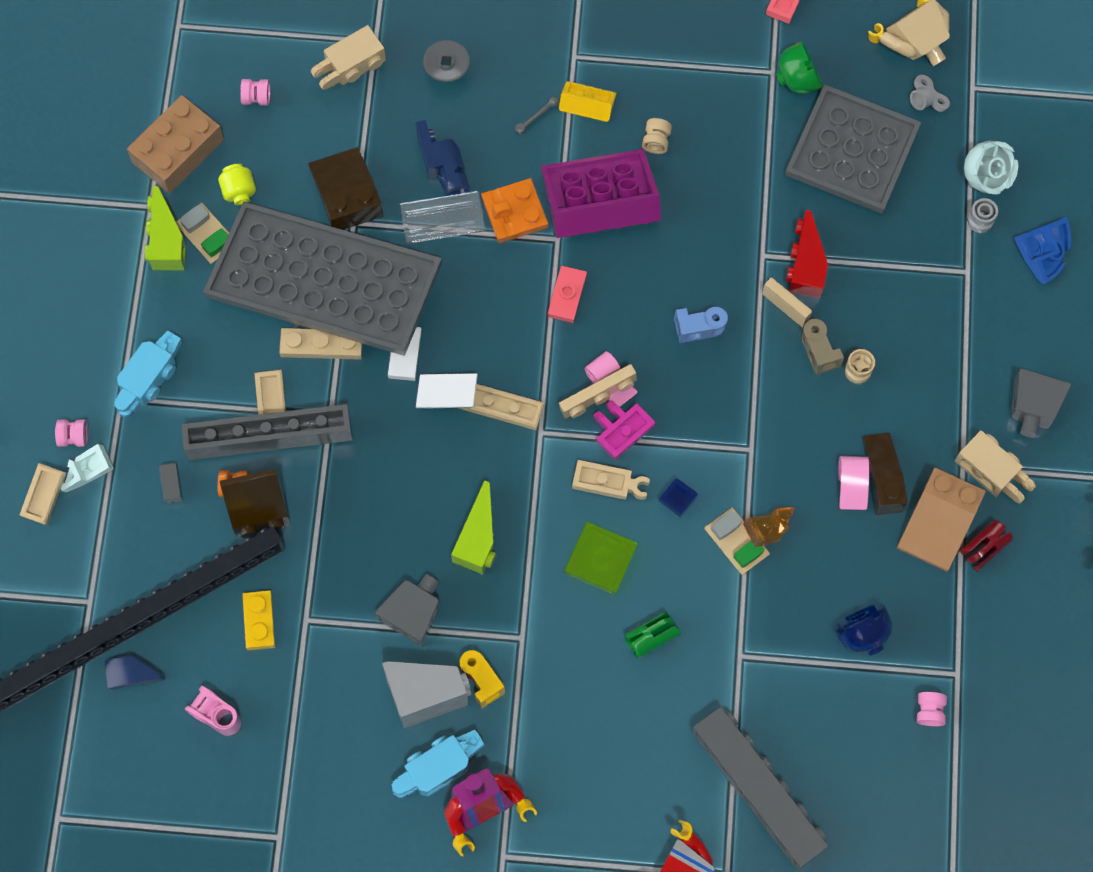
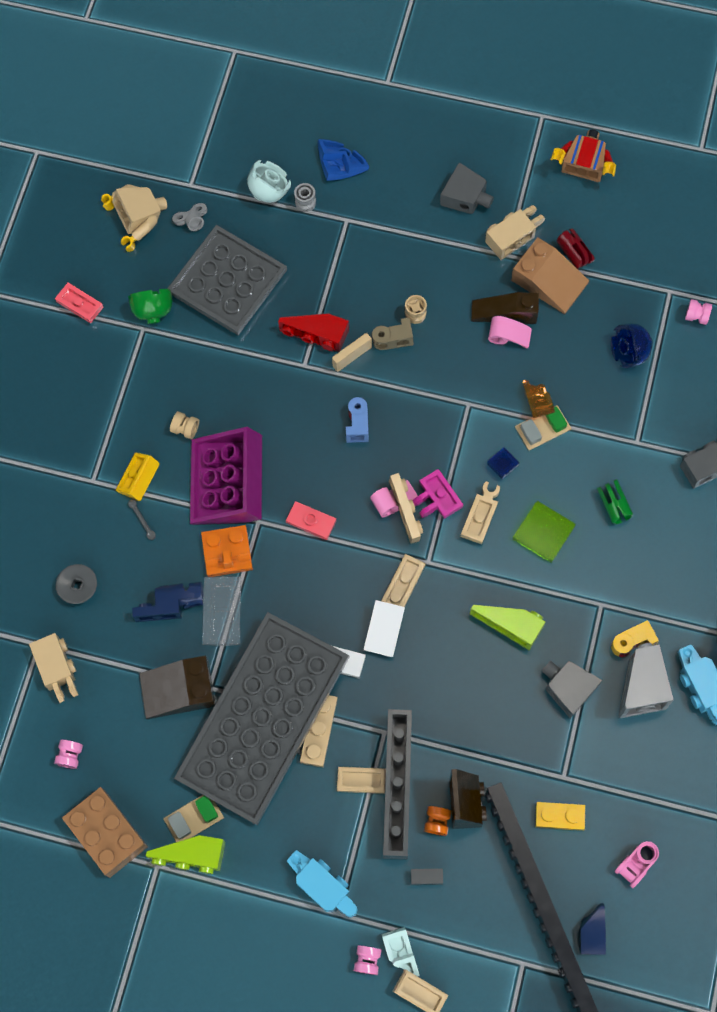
camera: 75 degrees left, 0 degrees up
neon yellow head [218,164,256,205] -> none

